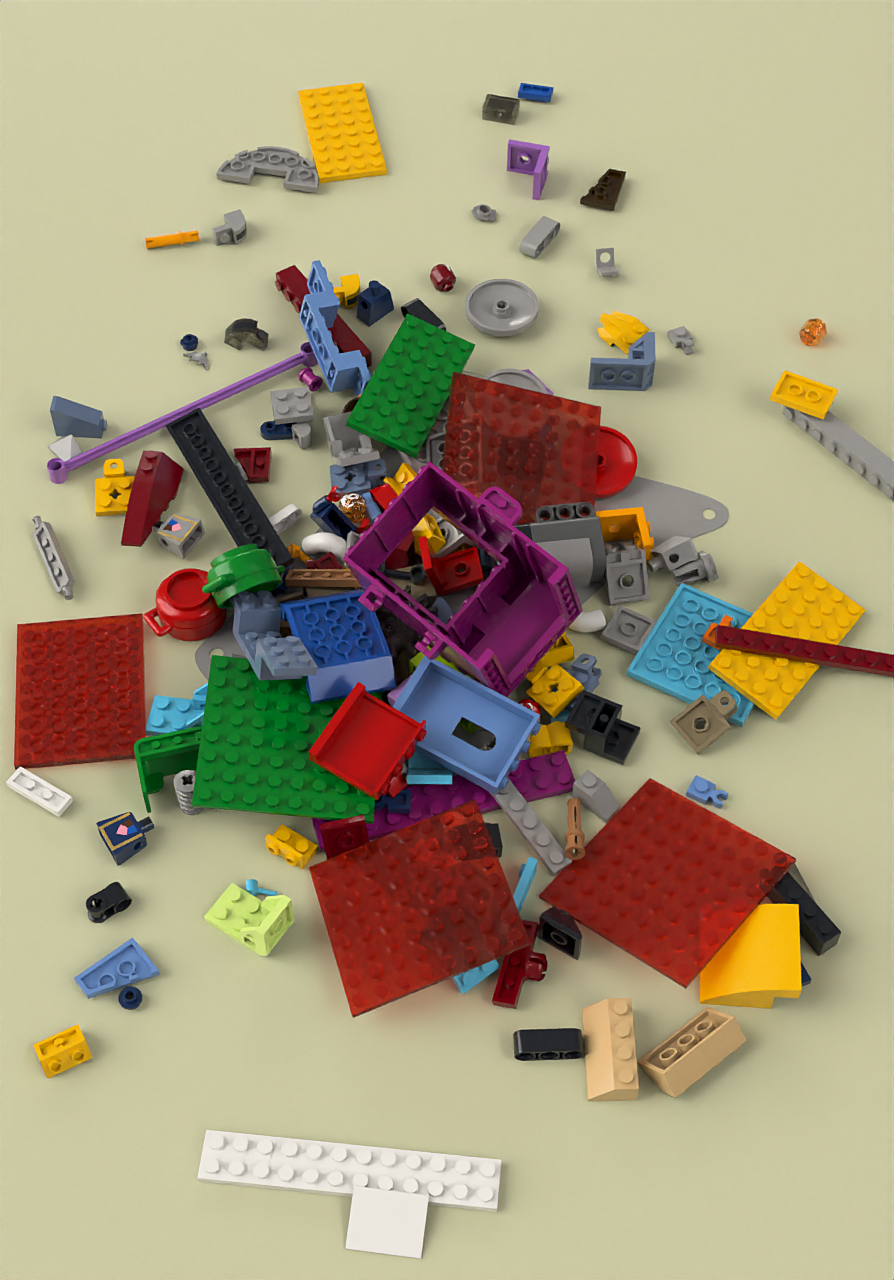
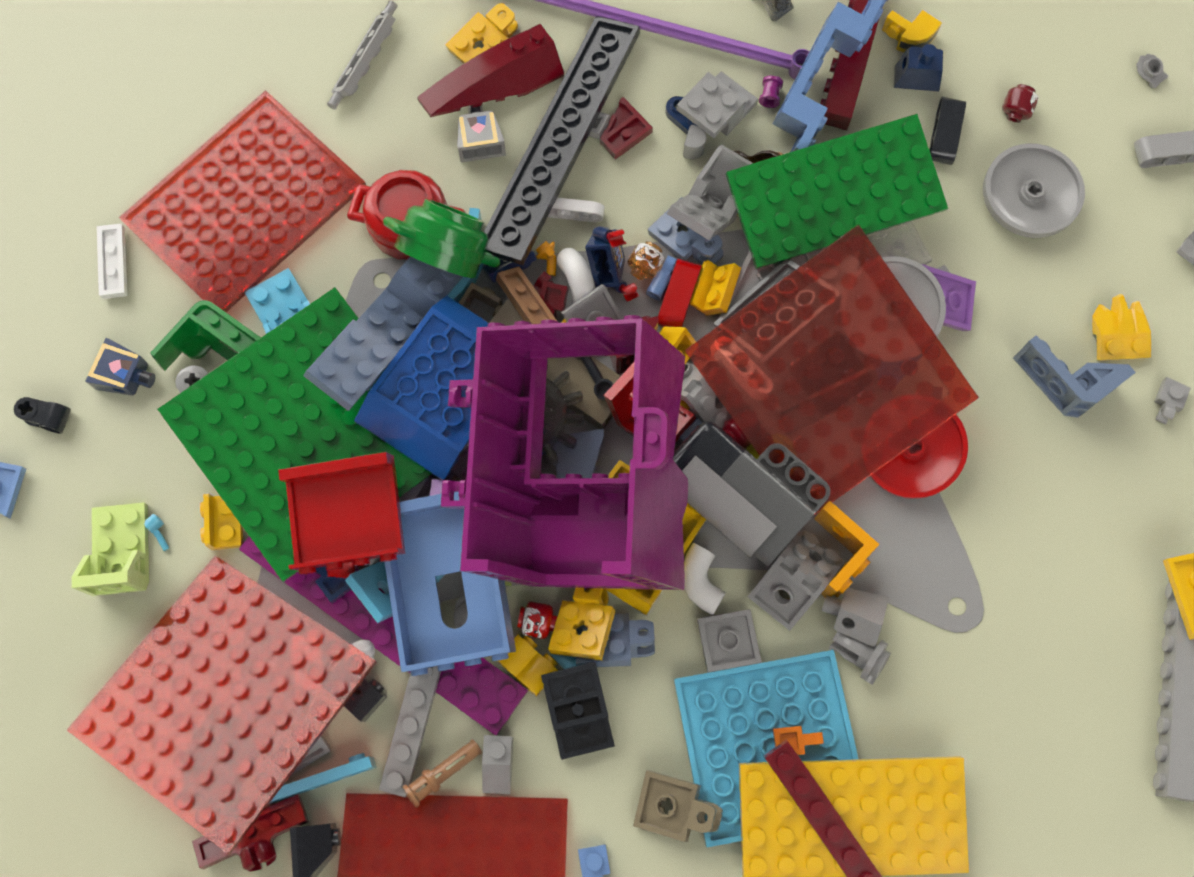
camera: 50 degrees right, 20 degrees up
dark red plate [319,814,371,862] -> none

